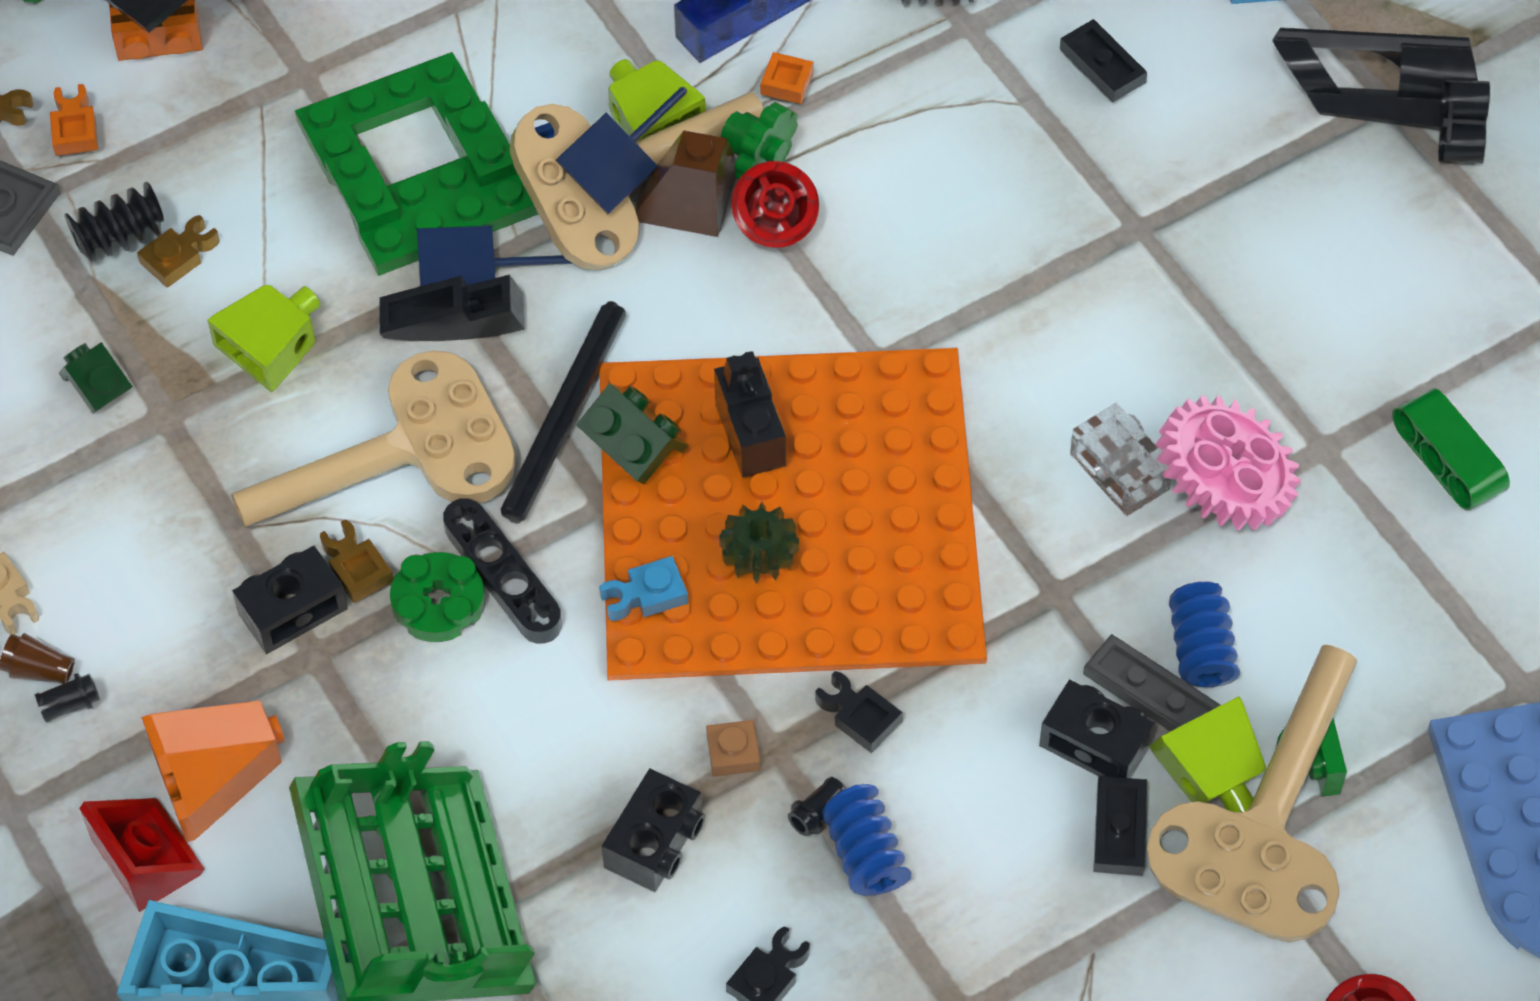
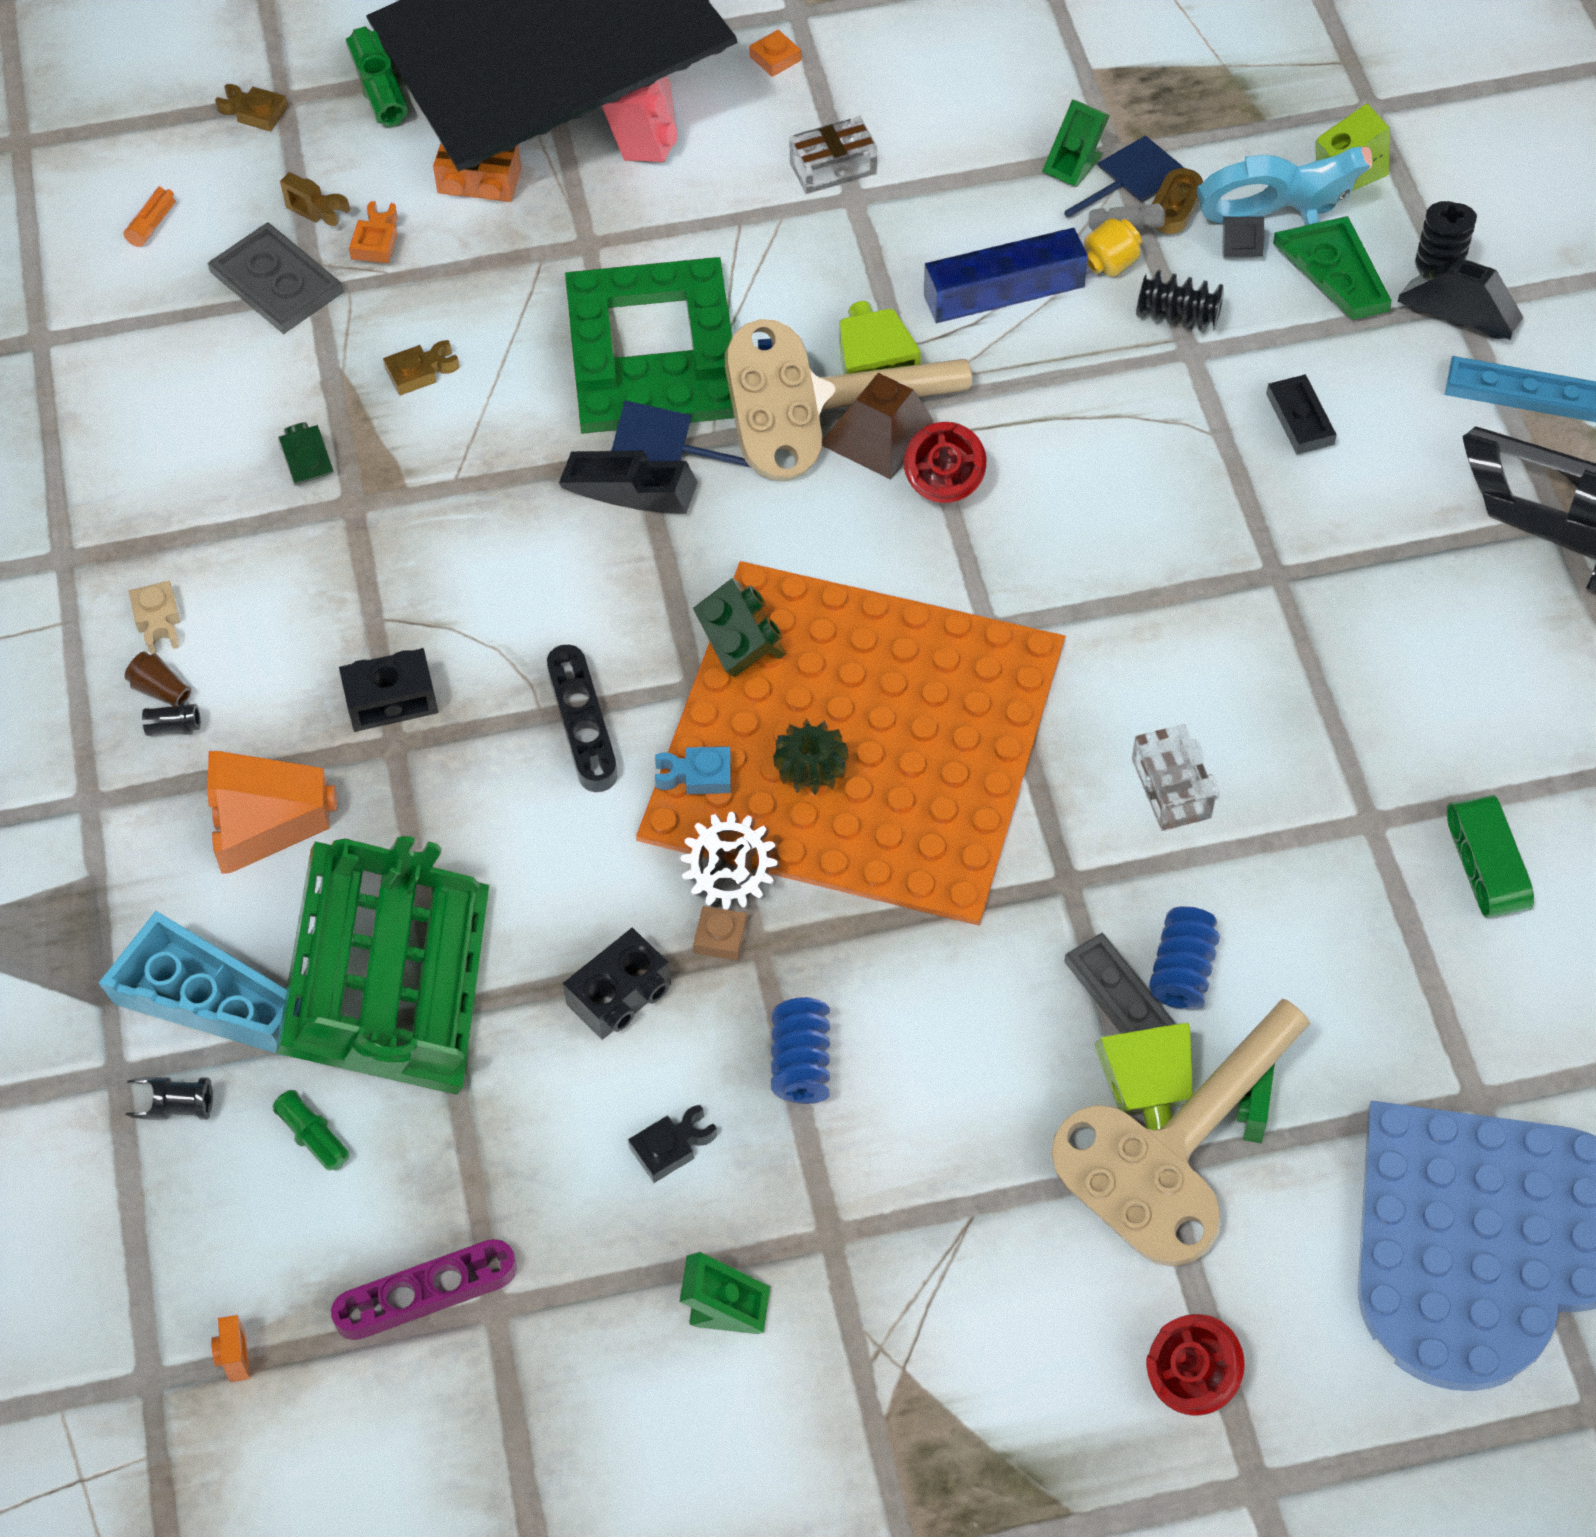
camera: 20 degrees right, 0 degrees up
black piece [64,182,164,263] -> none
red slope [79,798,205,912] -> none
lime torso [207,285,321,393] -> none
tan piece [231,350,516,527] -> none
pearl gold plate [320,519,394,603] -> none
green plate [390,552,485,642] -> none
black axle [500,301,626,524] -> none
dark blue piece [555,87,687,215] -> none
black hinge [714,351,786,478] -> none
green plant [720,102,798,180] -> none
orange plate [760,52,814,104] -> none
black pin [788,777,846,836] -> none
black plate [815,671,903,753] -> none
black brick [1039,679,1155,778] -> none
black plate [1093,776,1147,876] -> none
bright pink gear [1156,396,1301,530] -> none
none -> gear [681,812,780,910]

